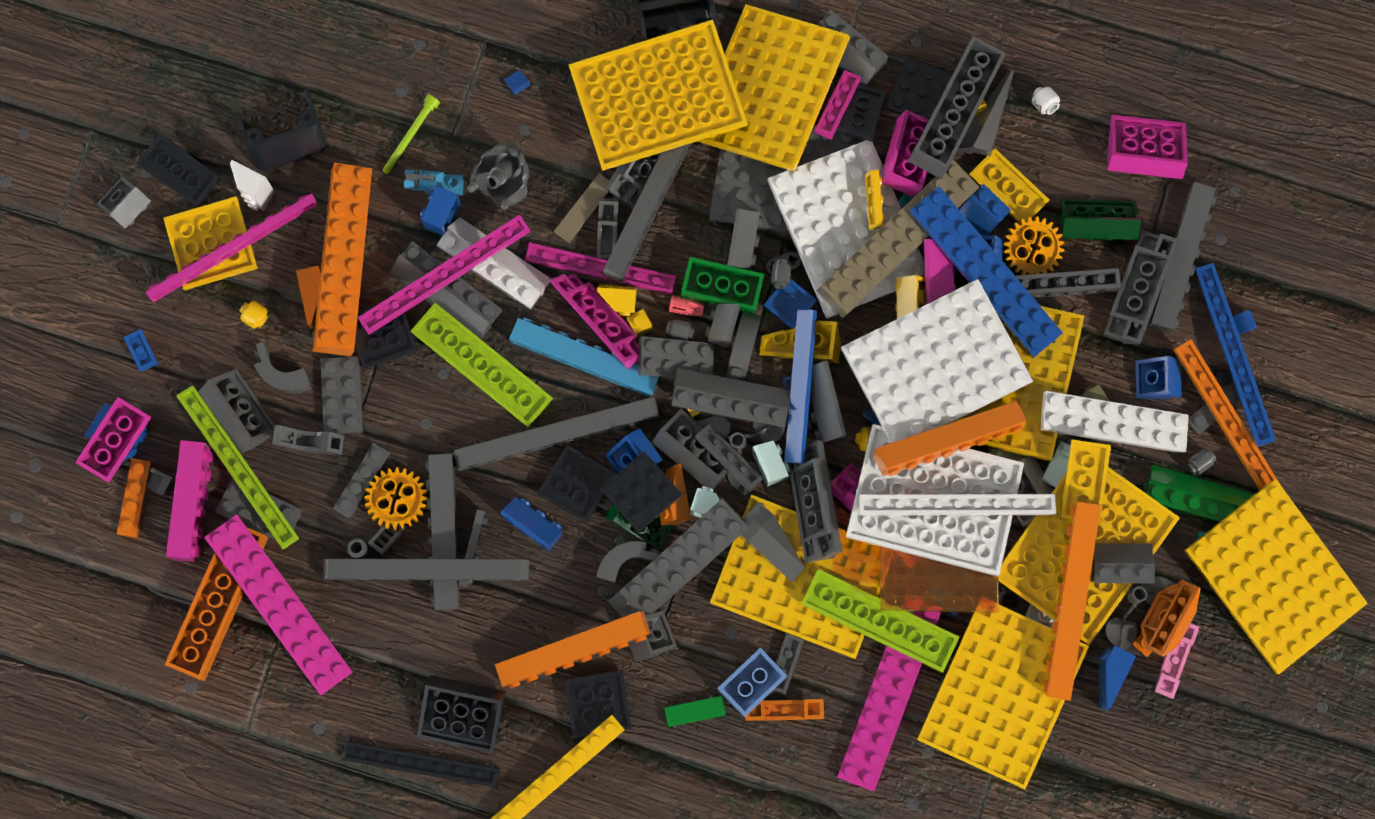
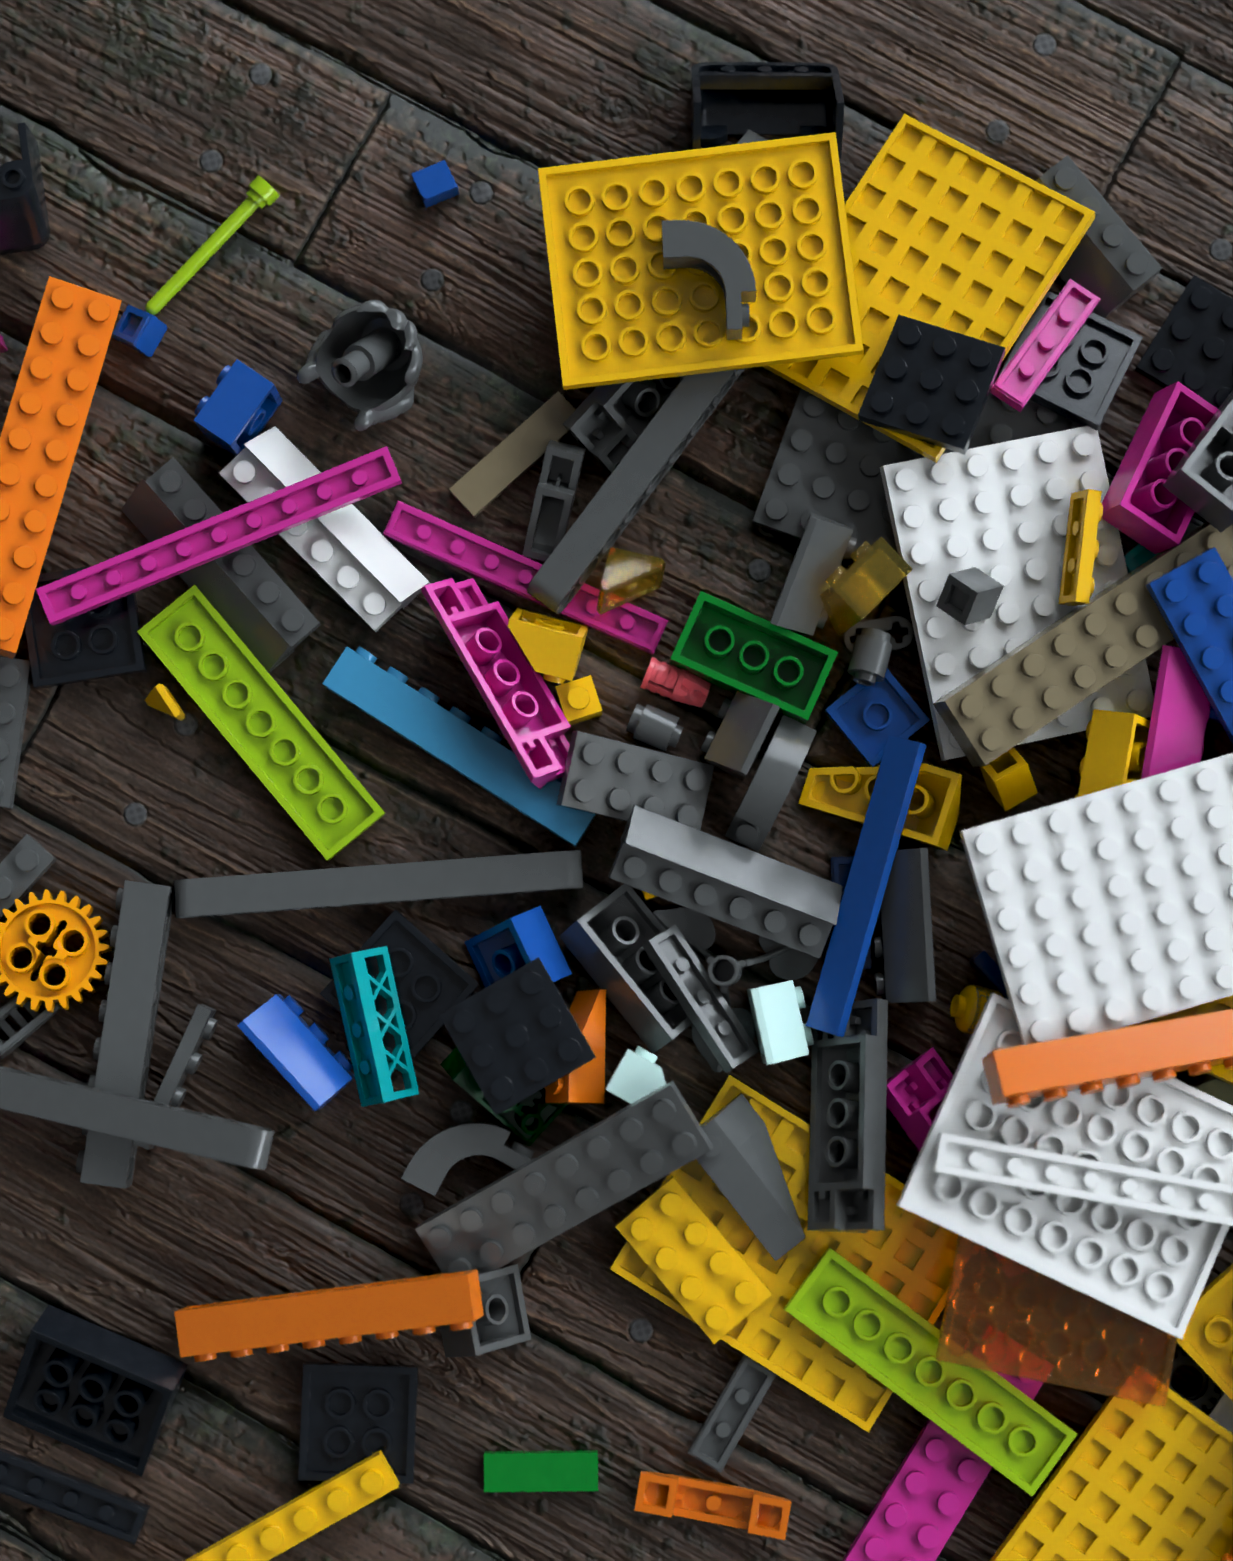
camera: 10 degrees right, 5 degrees up
dark azure plate [404,169,464,195] -> none
medium blue slope [717,648,787,717] -> none
none -> blue slope [111,305,167,357]
none -> yellow slope [145,683,186,721]
none -> teal fence [329,946,419,1107]
none -> clear yellow slope [596,547,666,615]
none -> yellow plate [615,1176,772,1344]
none -> dark grey arch [662,220,756,340]
none -> clear yellow slope [820,536,912,636]
none -> black plate [858,315,1006,455]
none -> dark grey panel [936,567,1004,625]
none -> yellow brick [980,747,1038,811]

